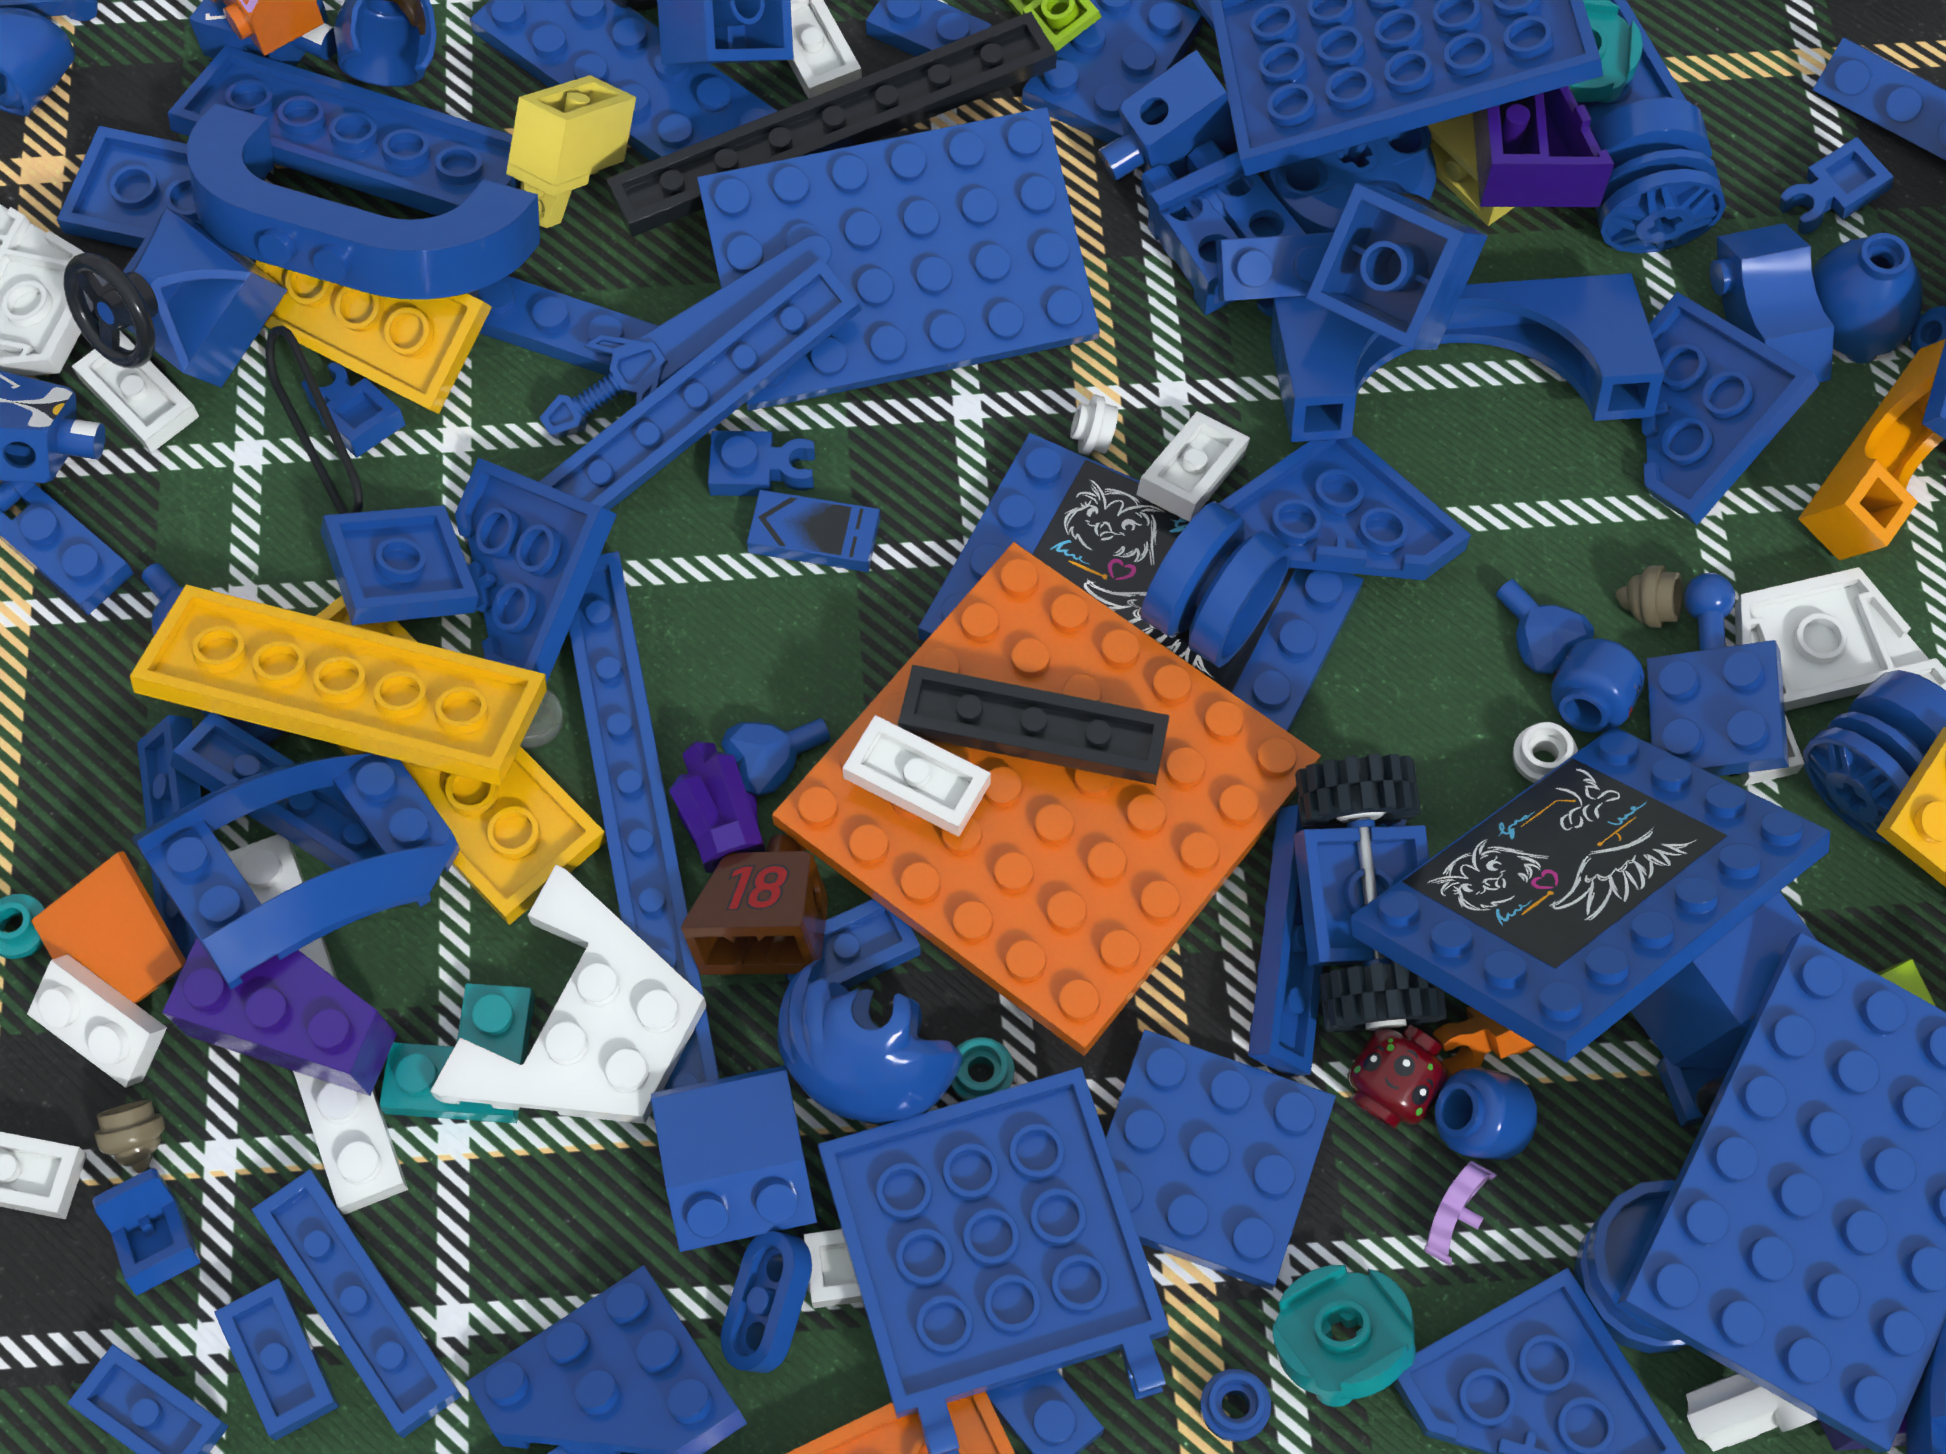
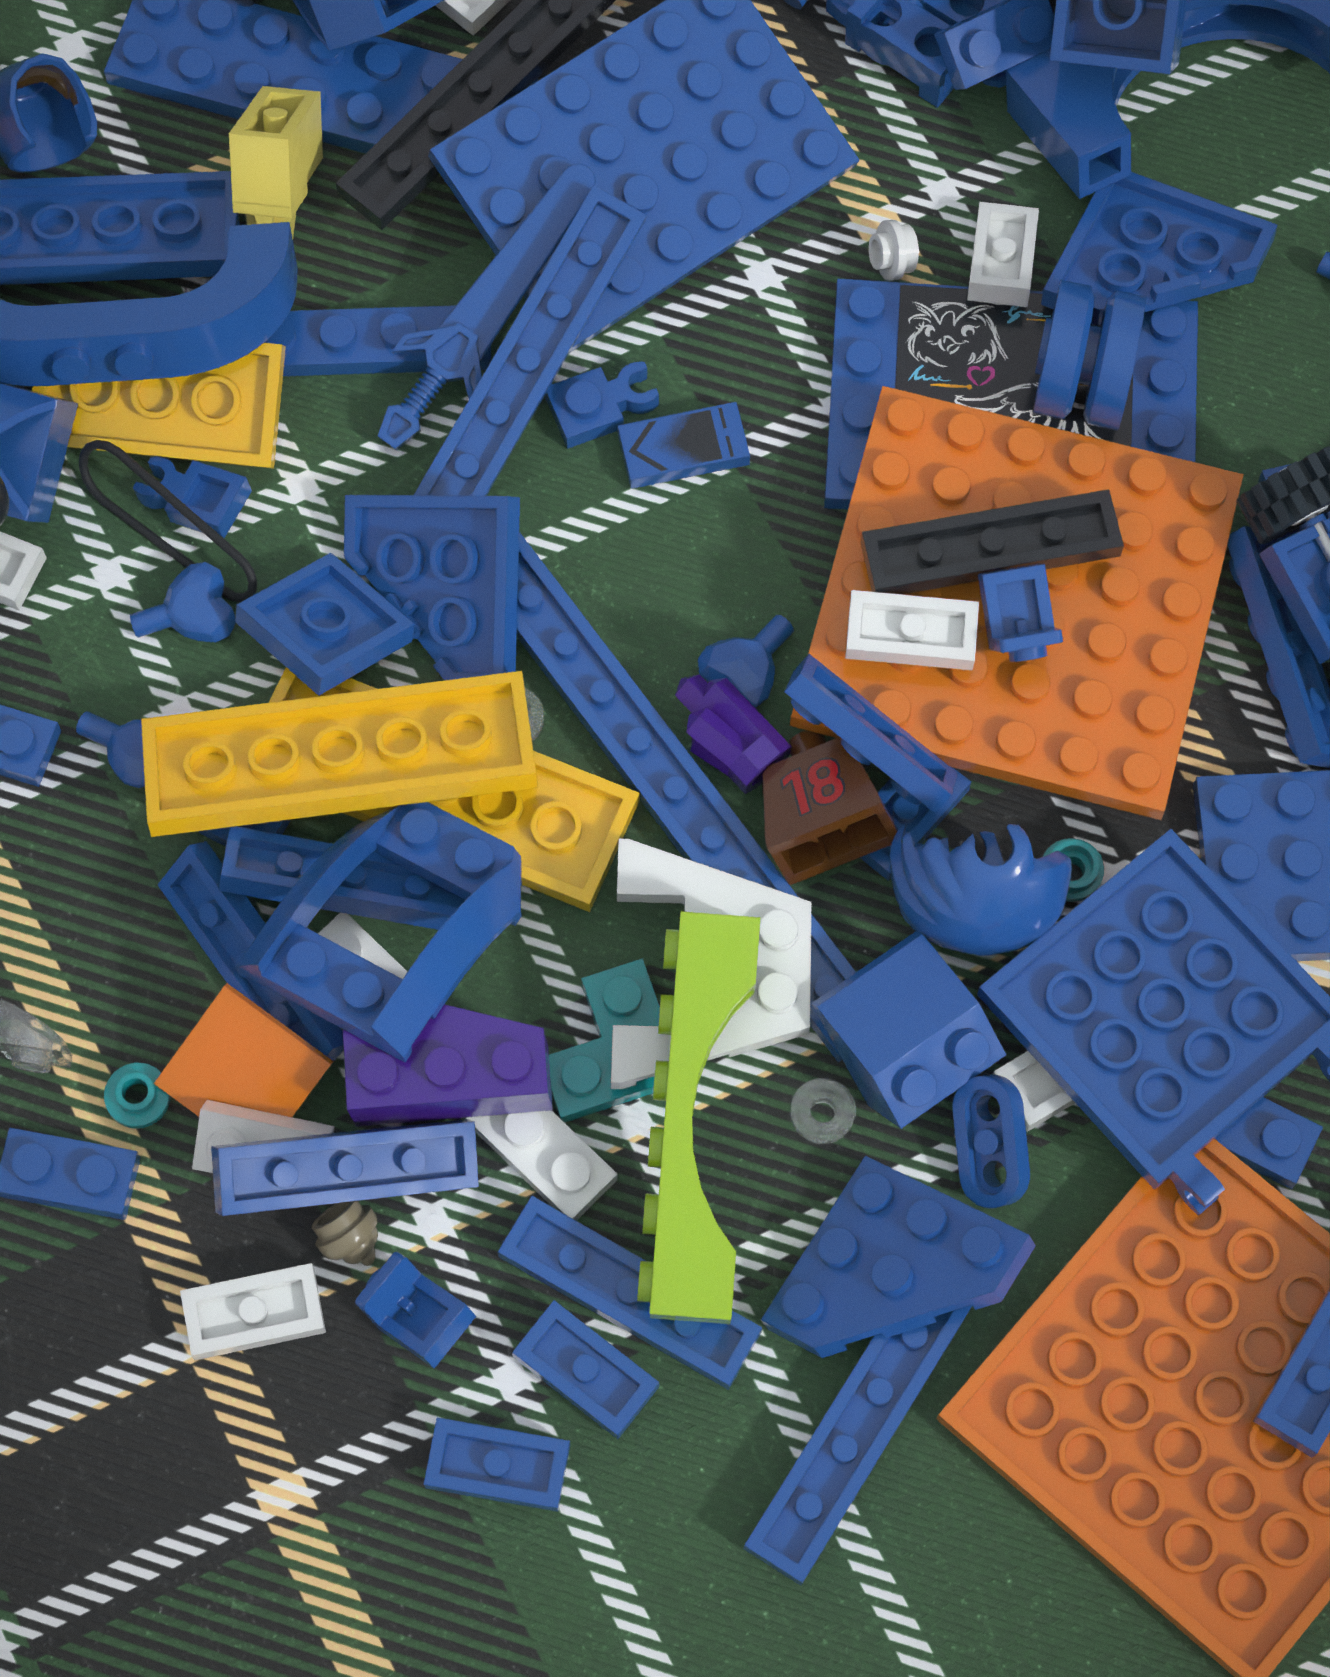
camera: 25 degrees left, 5 degrees up
none -> blue rock [130,562,236,643]
none -> plate [211,1119,479,1216]
none -> lime arch [637,911,761,1324]
none -> blue plate [785,654,958,813]
none -> clear plate [790,1078,856,1144]
none -> blue bracket [978,563,1063,662]

